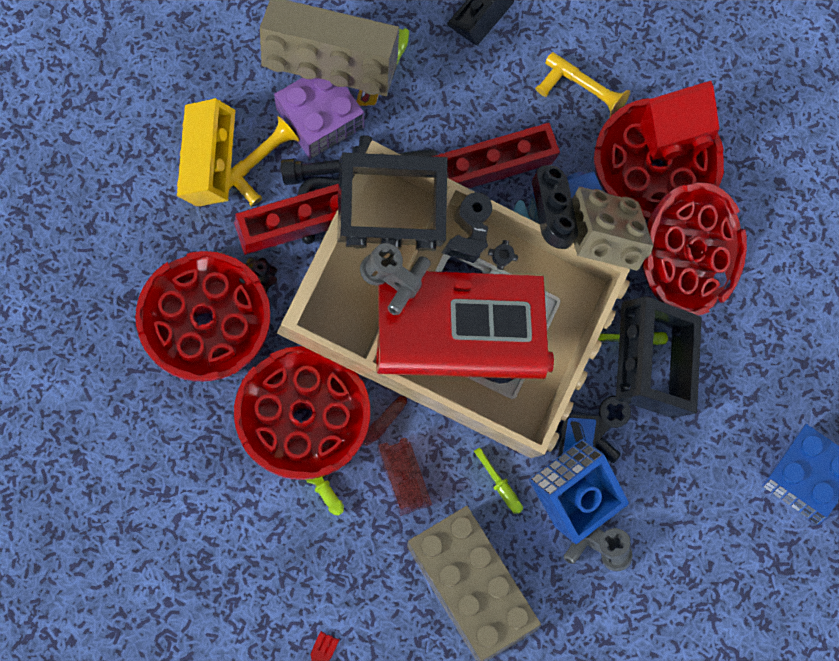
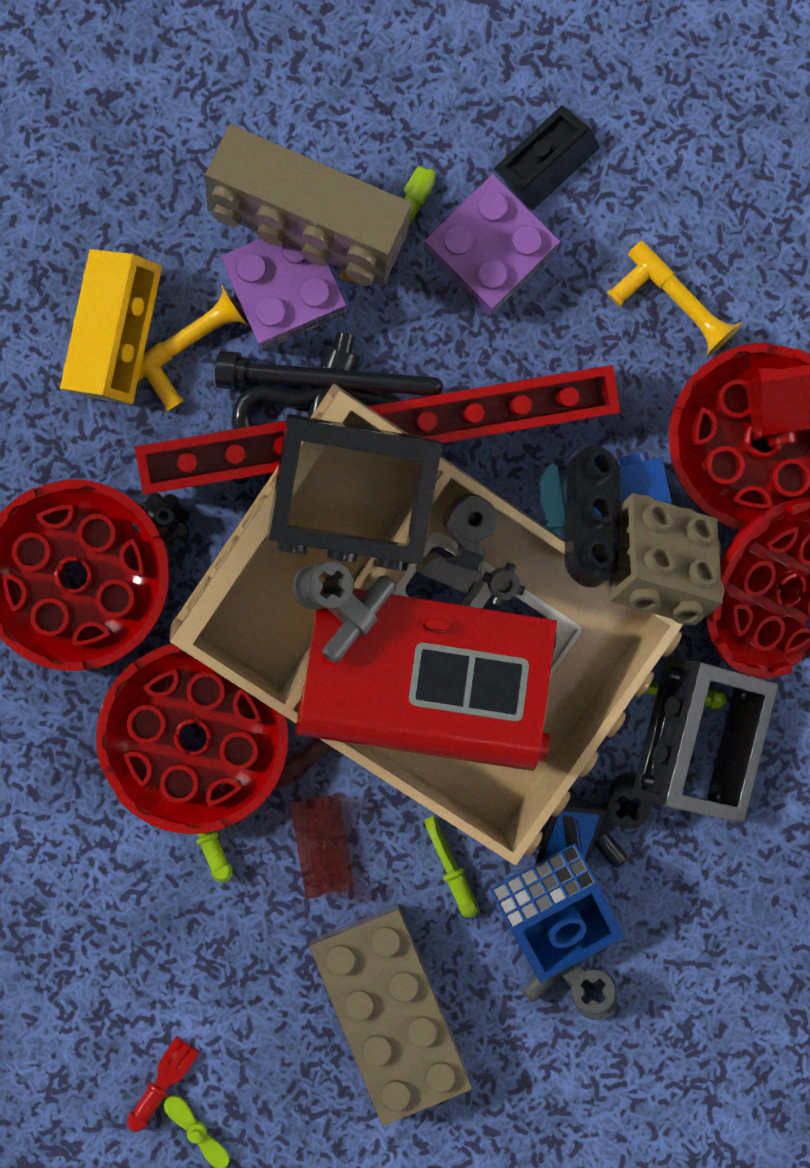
camera: 10 degrees right, 15 degrees up
none -> medium lavender brick [424,174,560,316]

